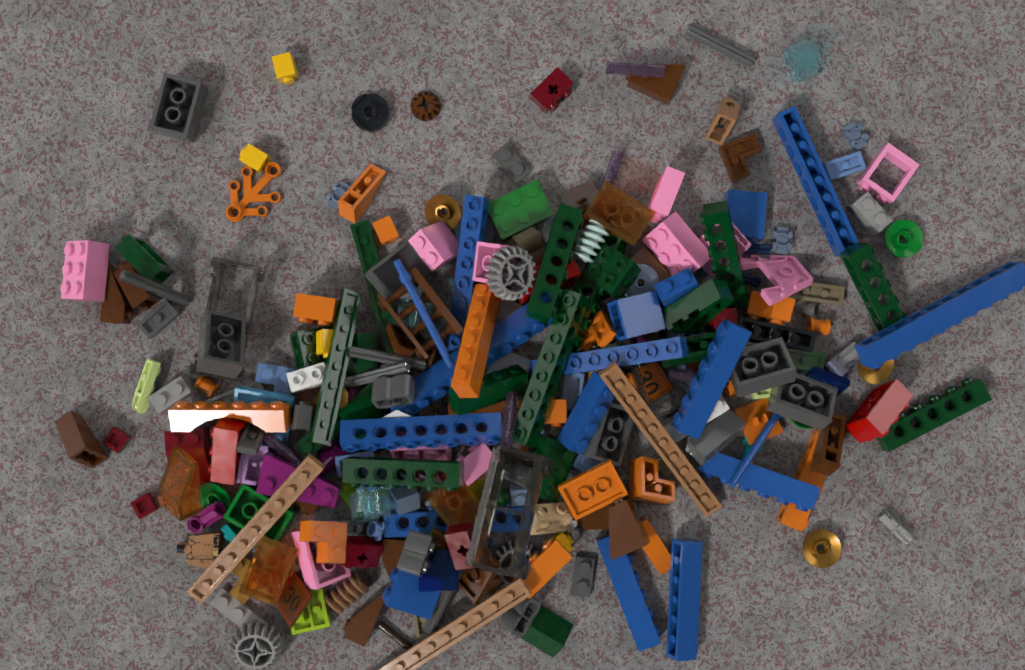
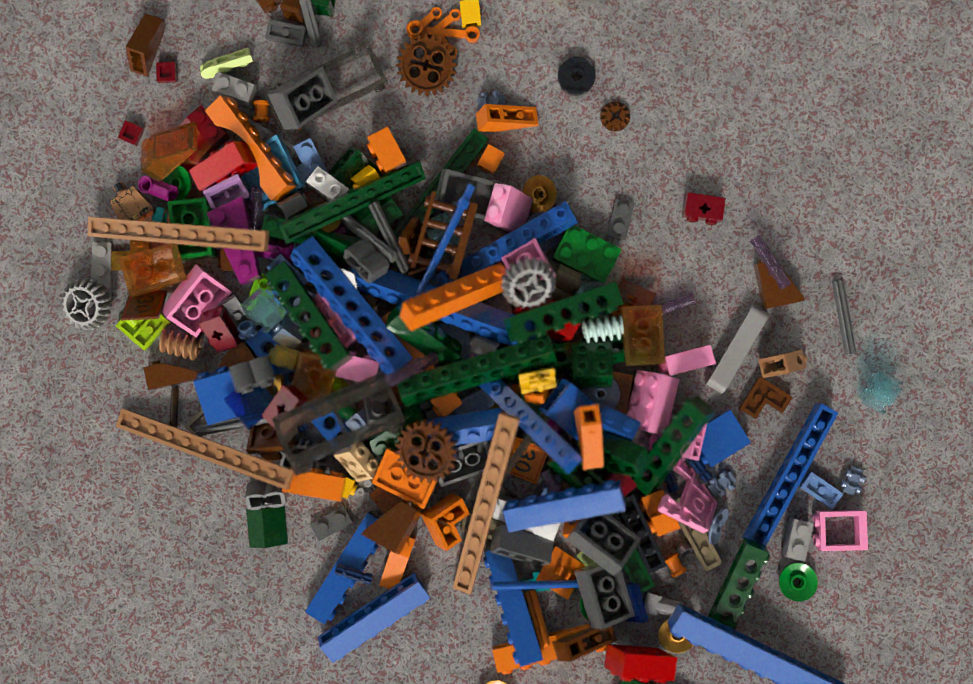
camera: 55 degrees right, 0 degrees up
dark grey plate [237,422,267,455] -> none
orange brick [299,520,348,563] -> none
none -> clear yellow brick [268,344,300,371]
none -> dark blue axle [335,564,373,585]
none -> reddish brown gear [395,419,459,483]
none -> reddish brown gear [396,33,458,97]
none -> dark grey brick [469,334,505,355]
none -> yellow hips [518,367,557,394]
none -> orange axle [525,590,550,647]
none -> orange slope [574,405,603,470]
none -> light grey beam [705,304,769,394]
none -> sand blue dish [708,508,729,545]

